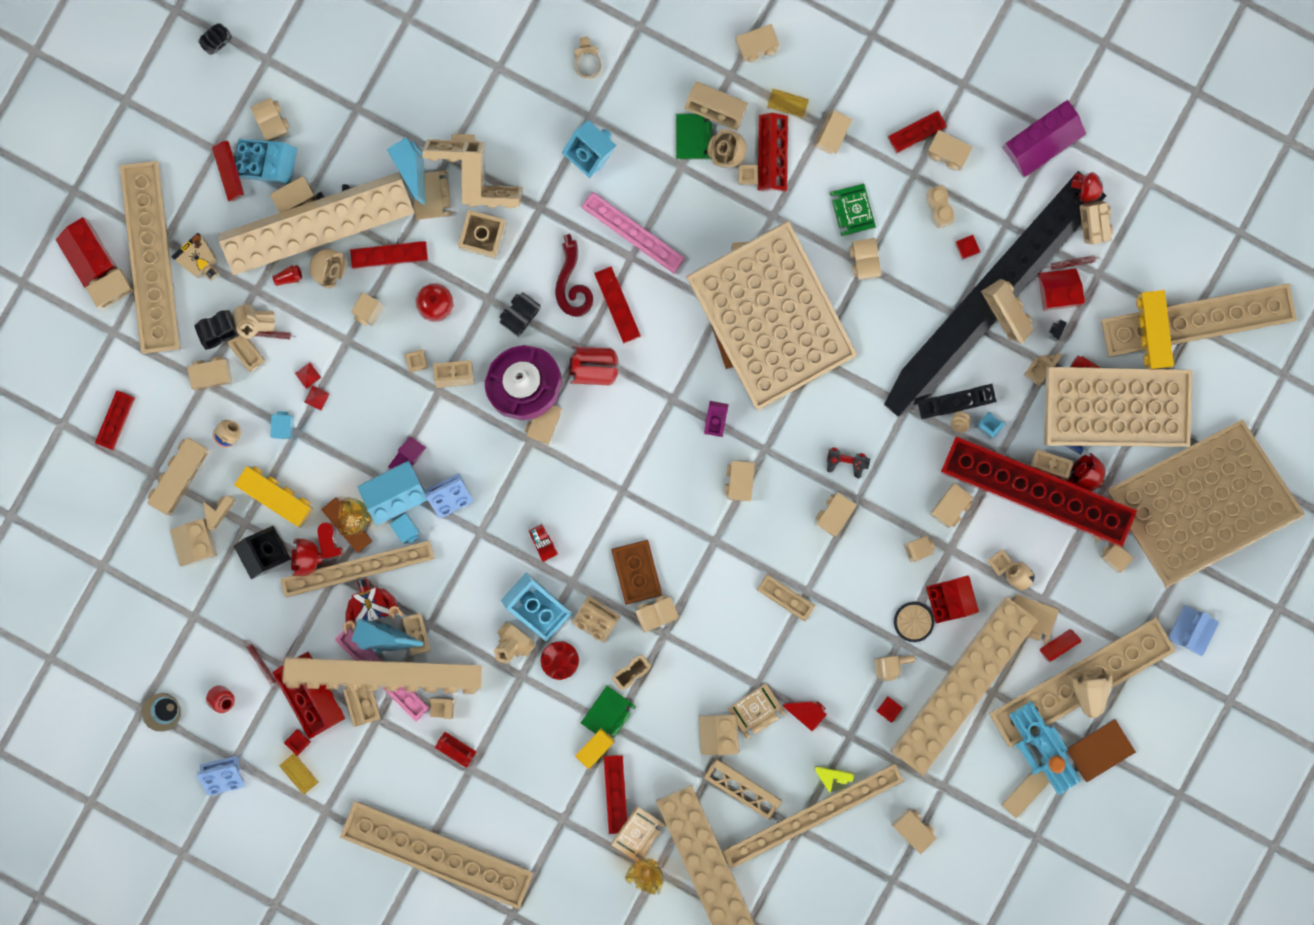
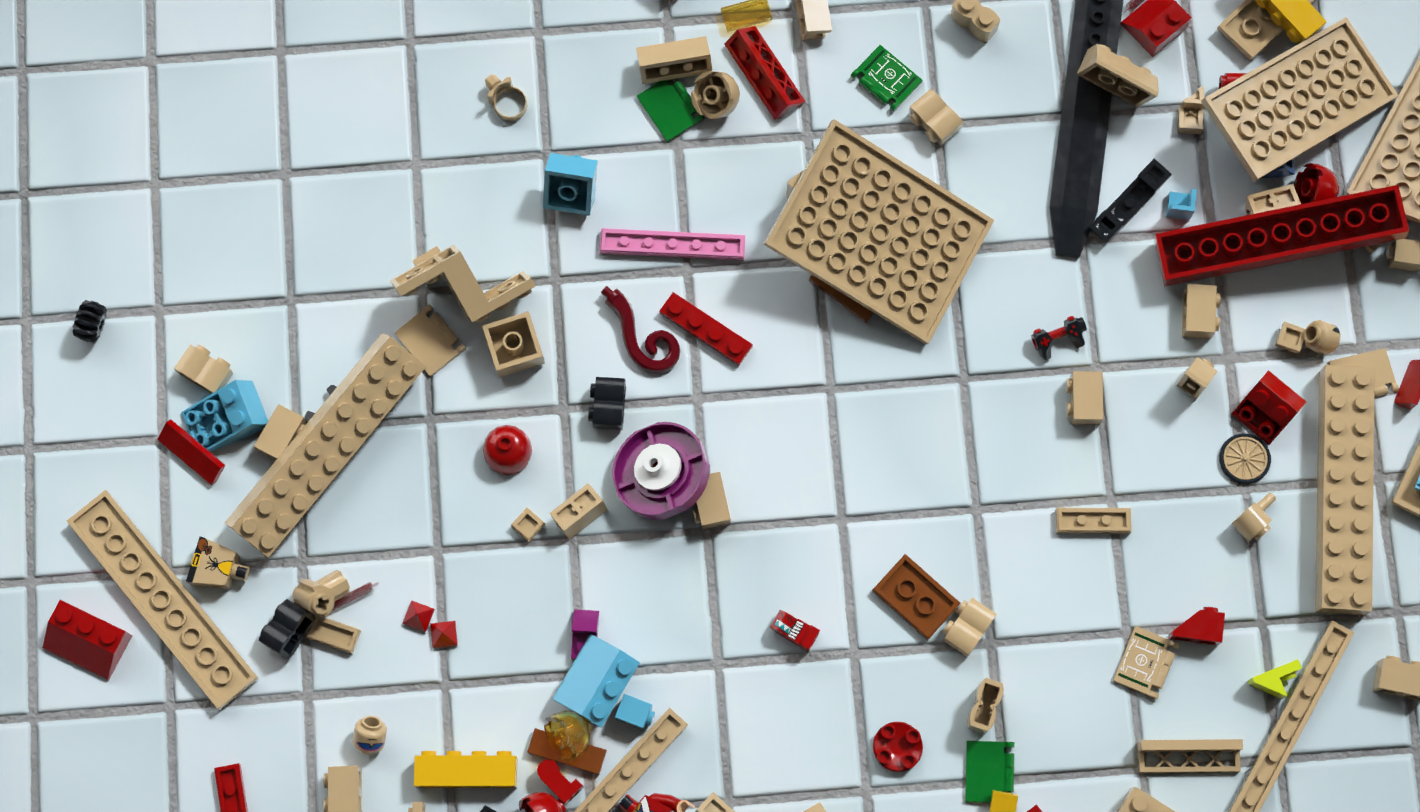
camera: 35 degrees left, 10 degrees down
tan brick [85,268,134,310] -> none
tan brick [187,357,233,390] -> none
medium azure brick [270,411,294,440] -> none
red cone [273,265,303,286] -> none
tan cylinder [310,249,346,289] -> none
red plate [350,241,428,269] -> none
tan brick [351,292,384,326] -> none
medium azure slope [387,138,426,204] -> none
light blue bracket [425,473,473,518] -> none
tan piece [493,621,536,664] -> none
medium azure slope [501,572,572,642] -> none
red cylinder [569,346,618,386] -> none
tan bracket [572,596,621,643] -> none
tan slope [699,714,740,755] -> none
magenta slope [704,401,729,437] -> none
tan brick [725,461,755,502] -> none
tan plate [738,165,758,185] -> none
red tile [876,696,903,723] -> none
tan wheel [950,411,971,433] -> none
red plate [955,235,980,260] -> none
black plate [1049,319,1067,342] -> none

